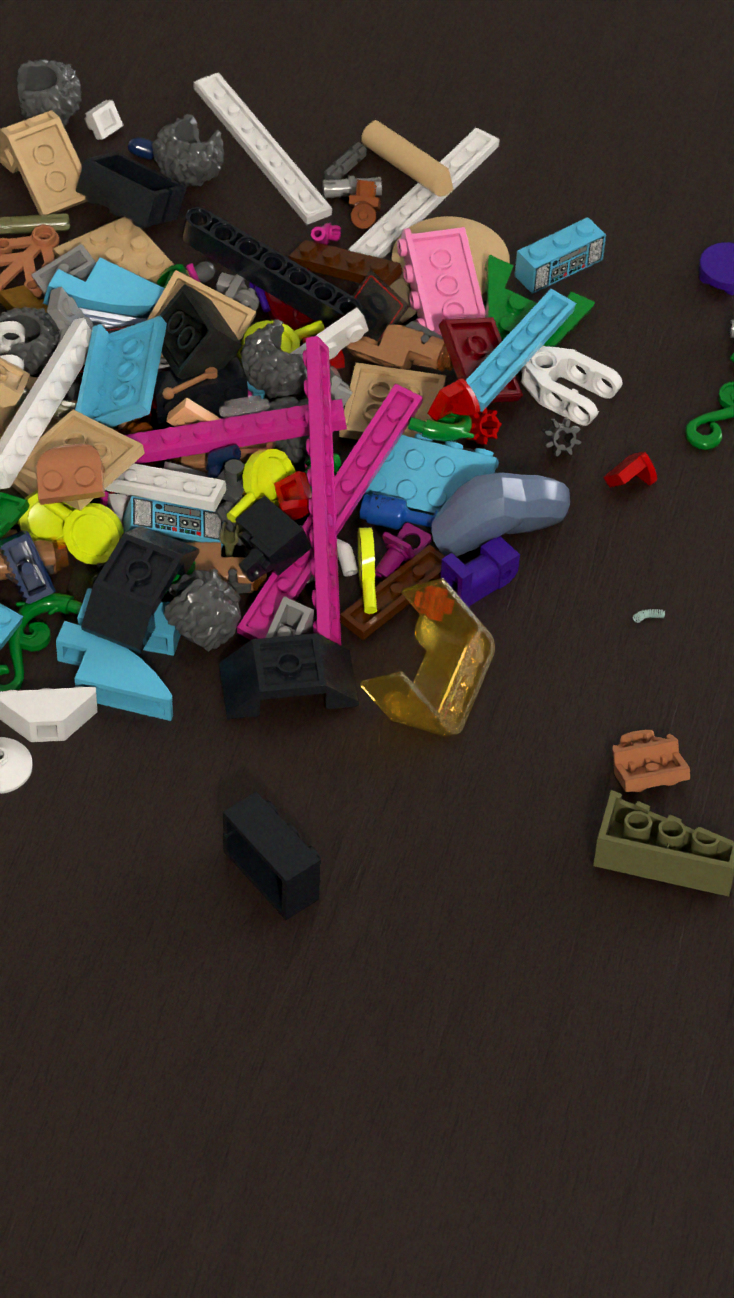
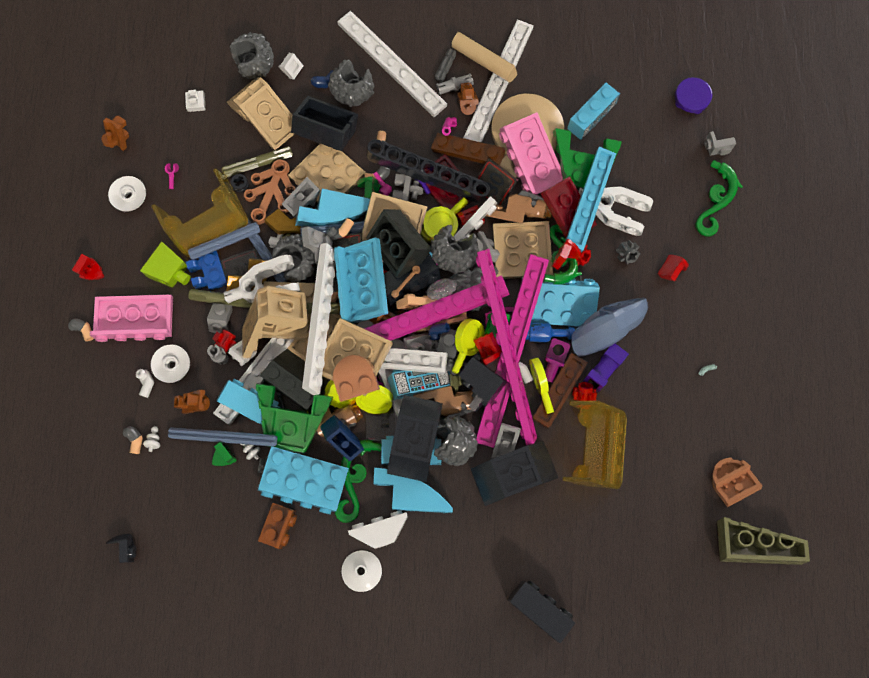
camera: 10 degrees left, 25 degrees up
none -> arm [326,218,354,240]

